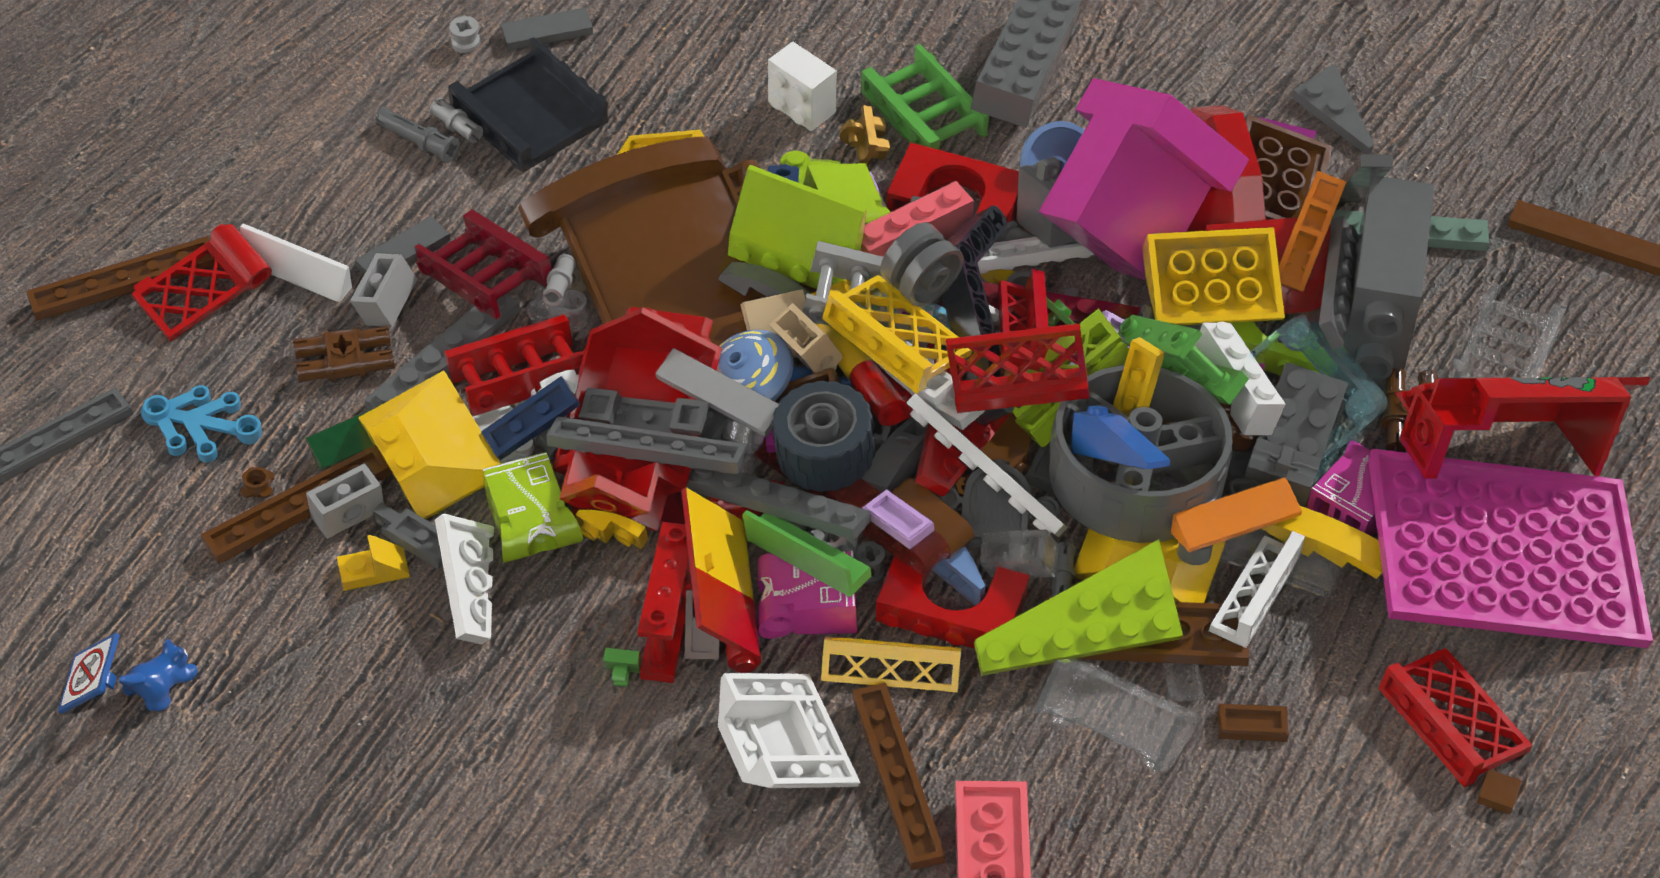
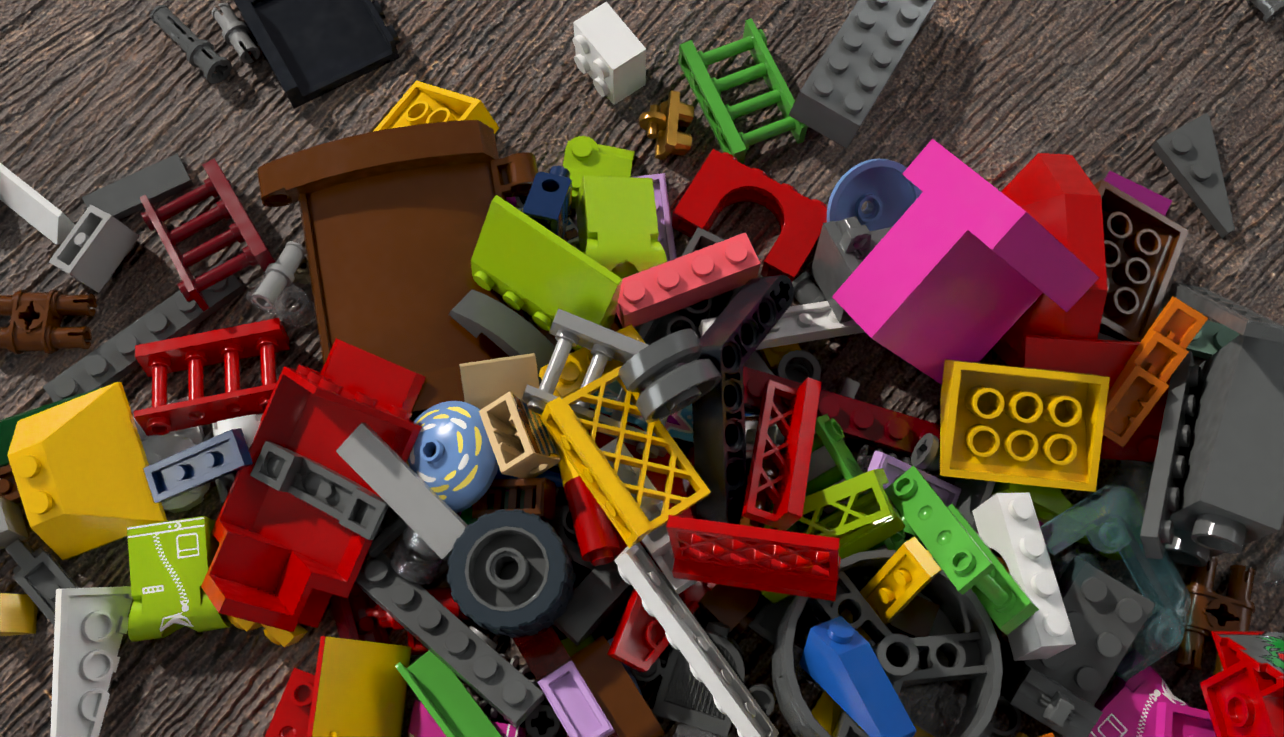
camera: 10 degrees right, 20 degrees up
dark grey plate [546,417,747,474] -> none

